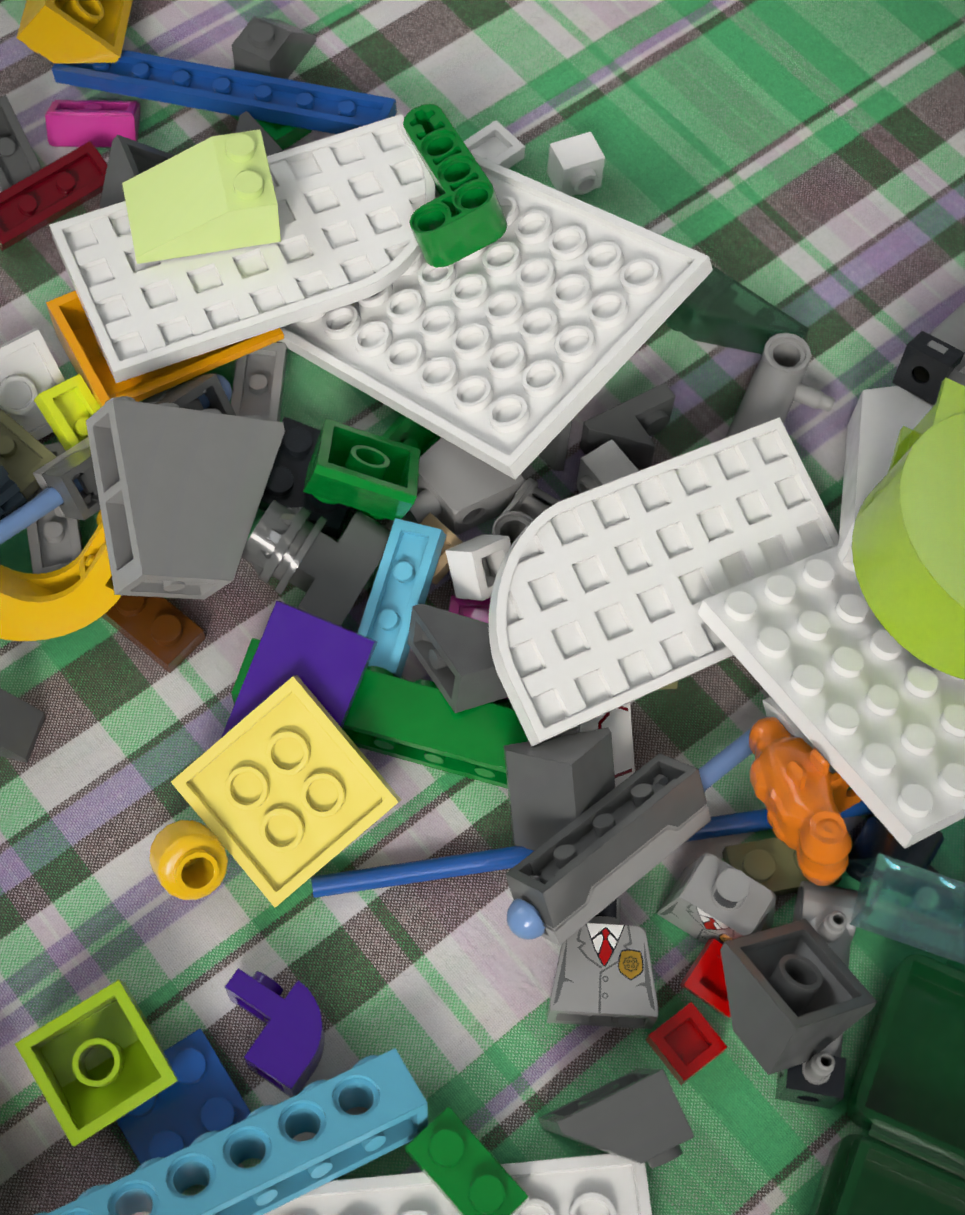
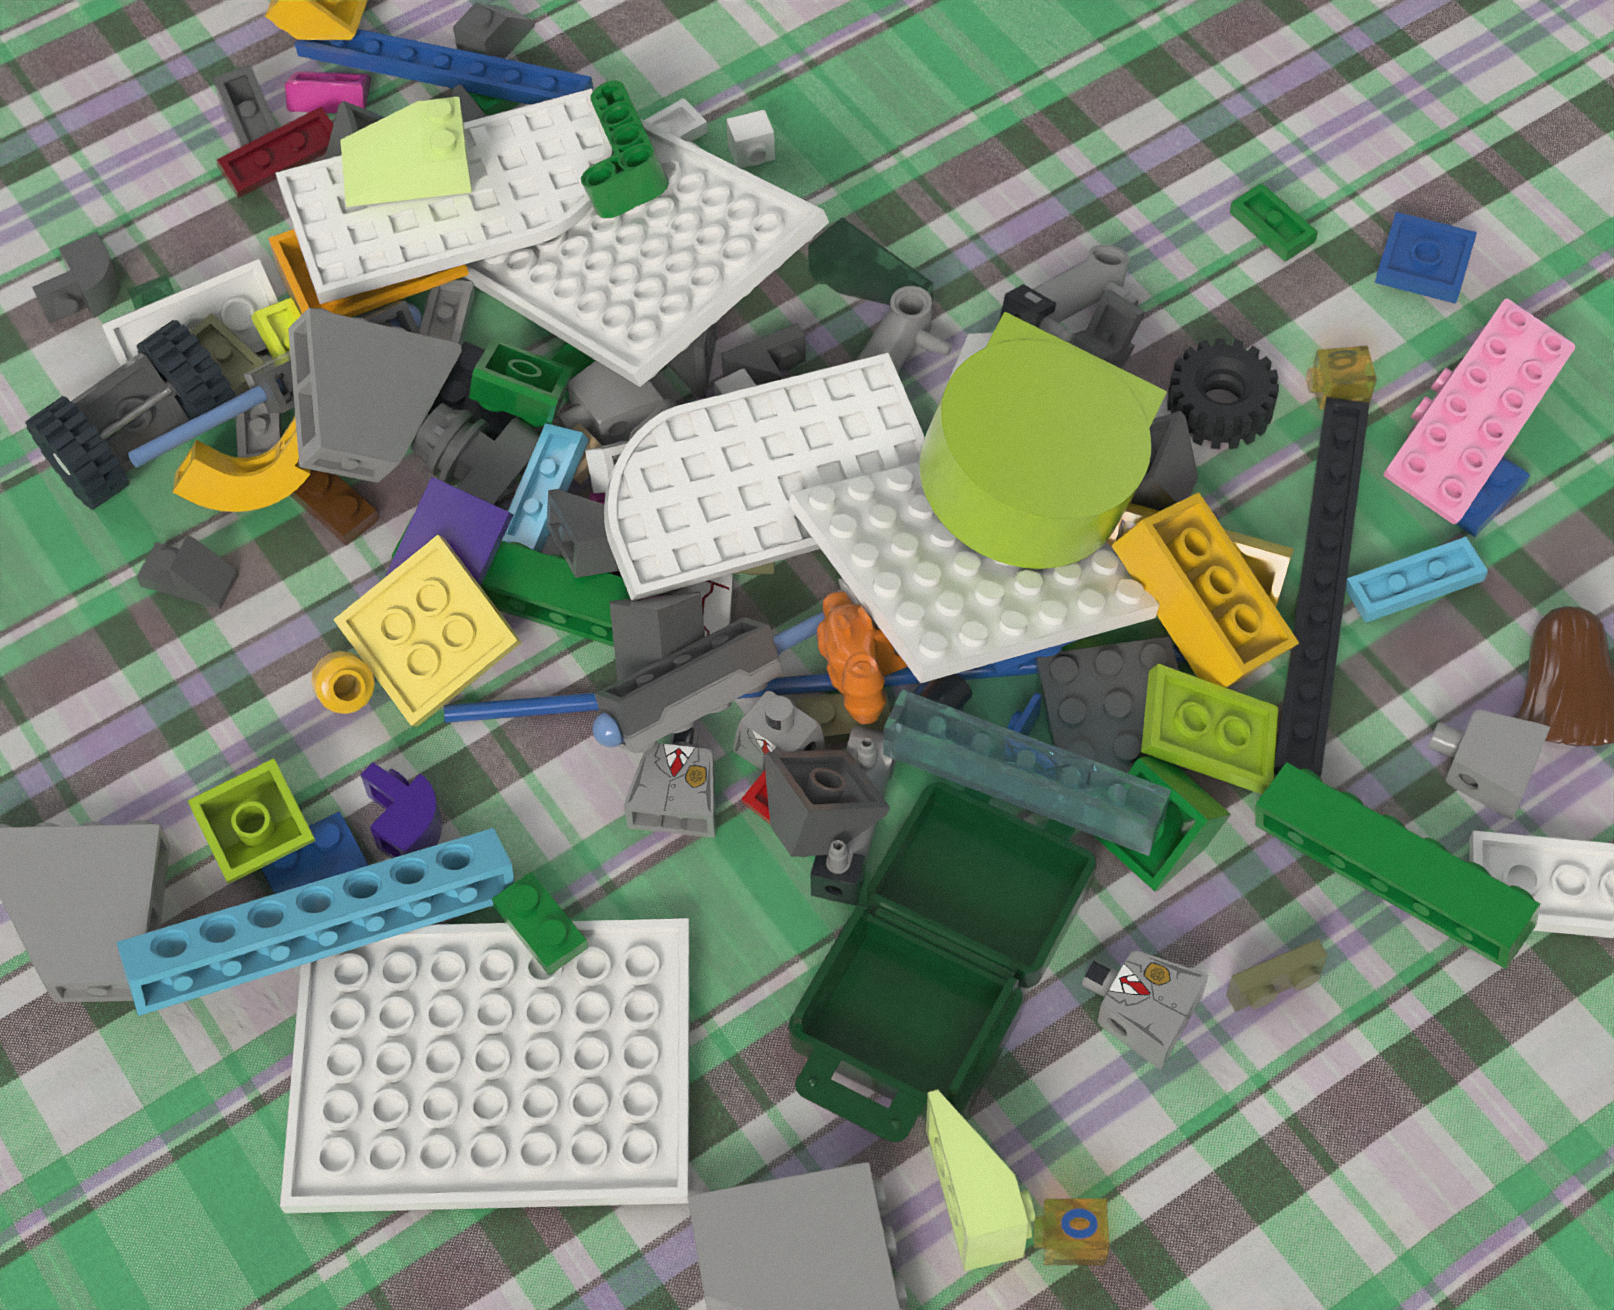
camera: 10 degrees right, 5 degrees down
dark grey slope [538,1068,695,1168] -> none
red plate [646,1002,727,1086] -> none

